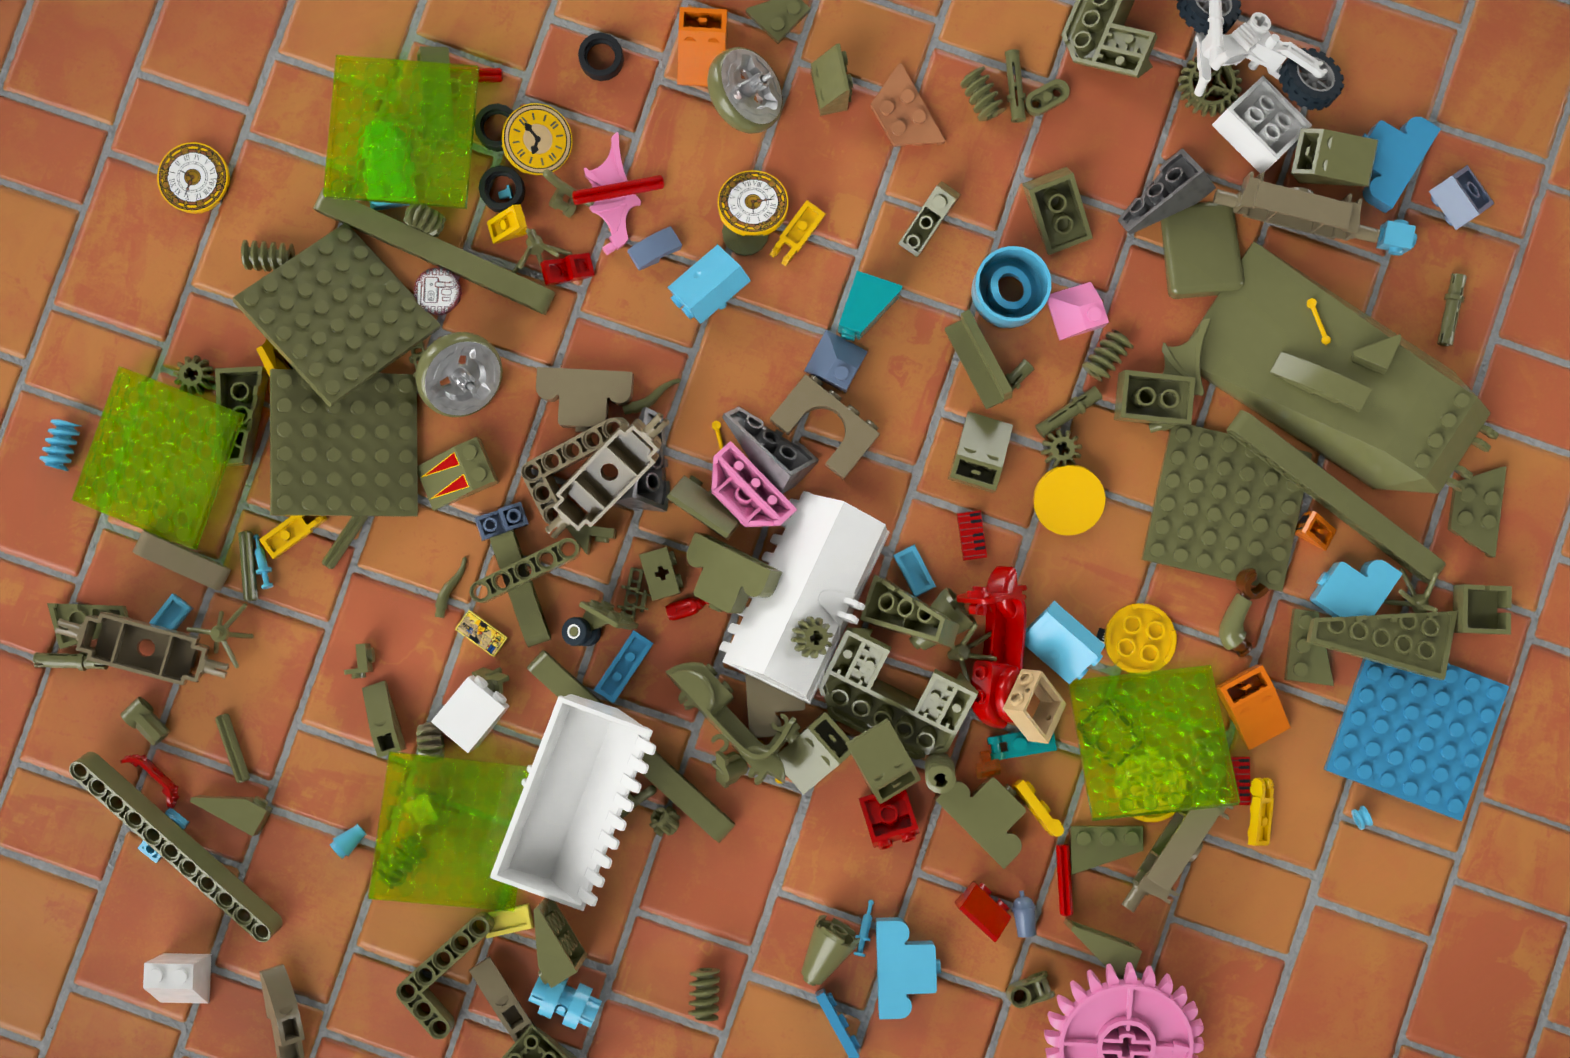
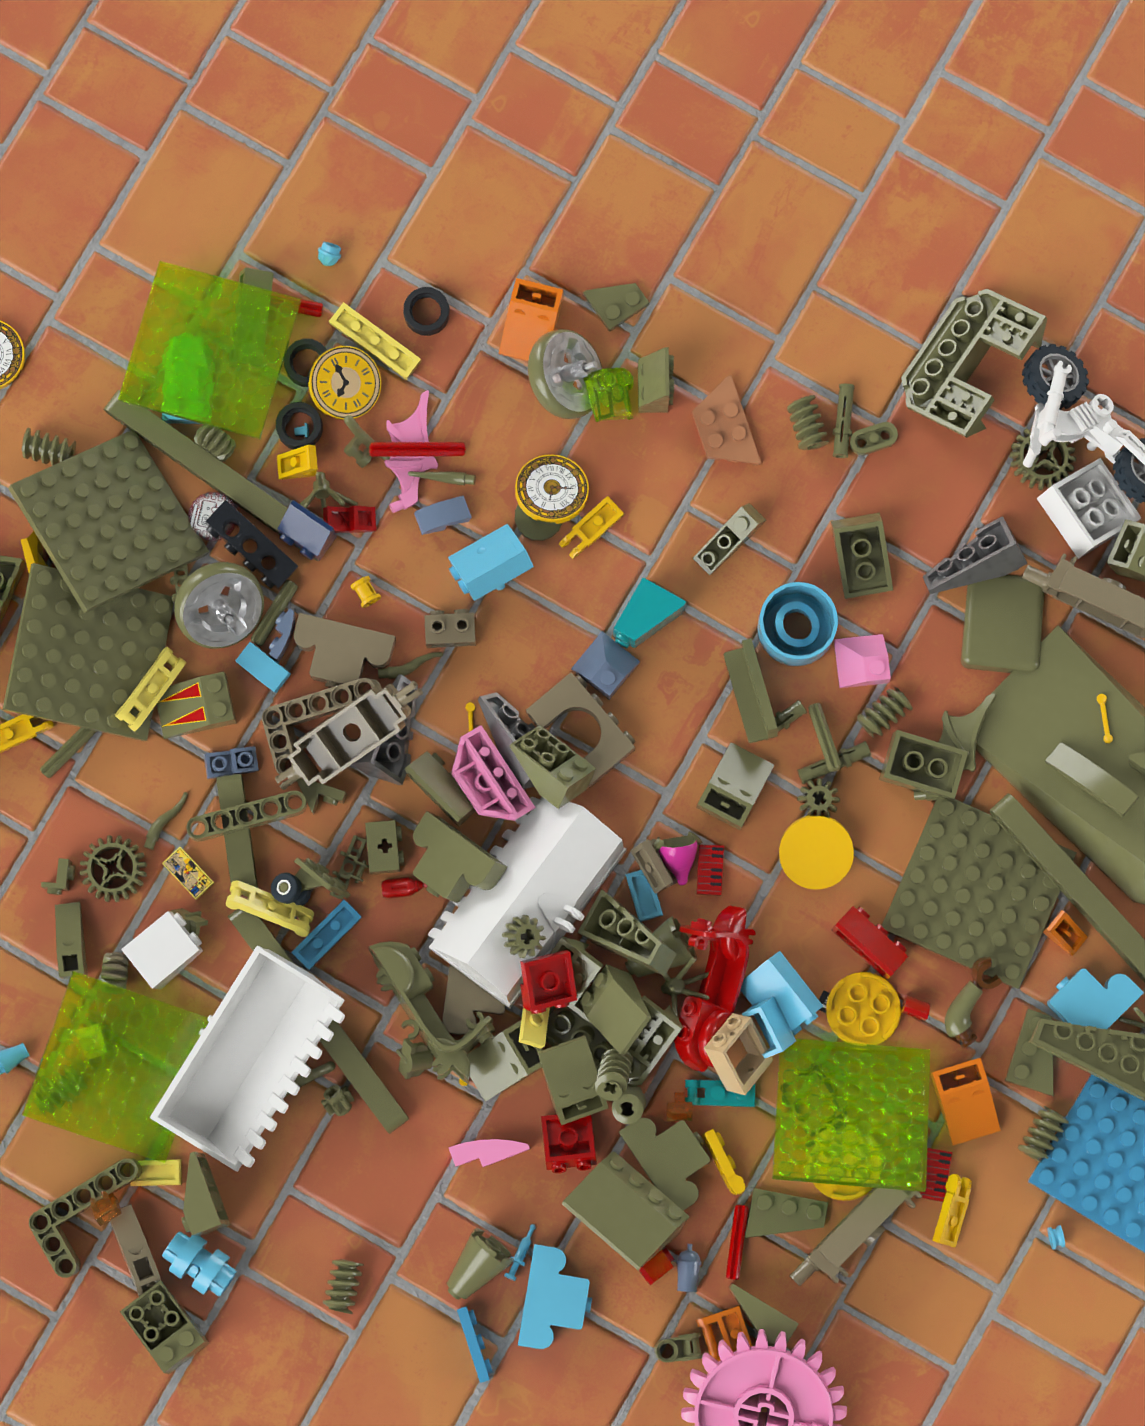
camera: 10 degrees right, 5 degrees down
none -> olive gear [80,835,147,902]
none -> clear orange tile [90,1191,122,1226]
none -> light yellow plate [115,647,186,732]
none -> black brick [205,500,298,589]
none -> light yellow plate [226,881,314,937]
none -> medium azure slope [235,642,291,693]
none -> olive axle [251,580,298,647]
none -> sand blue slope [269,608,295,663]
none -> slope [278,500,337,561]
none -> medium azure plate [318,242,342,266]
none -> light yellow plate [329,302,421,380]
none -> yellow bush [351,576,381,608]
none -> olive animal [408,471,476,486]
none -> dark tan brick [425,609,476,648]
none -> bright pink slope [449,1139,530,1167]
none -> olive slope [510,725,596,809]
none -> light yellow plate [519,1006,550,1049]
none -> red plate [520,950,577,1014]
none -> olive slope [562,1151,690,1270]
none -> olive slope [580,964,651,1056]
none -> clear neon green slope [583,368,634,422]
none -> olive piece [595,1047,633,1101]
none -> dark tan panel [631,839,677,894]
none -> dark pink hat [652,831,703,886]
none -> orange plate [696,1306,753,1362]
none -> medium azure panel [742,996,796,1059]
none -> olive axle [808,703,841,772]
none -> red slope [831,906,909,980]
none -> red slope [901,995,930,1021]
none -> olive piece [1018,1106,1069,1163]

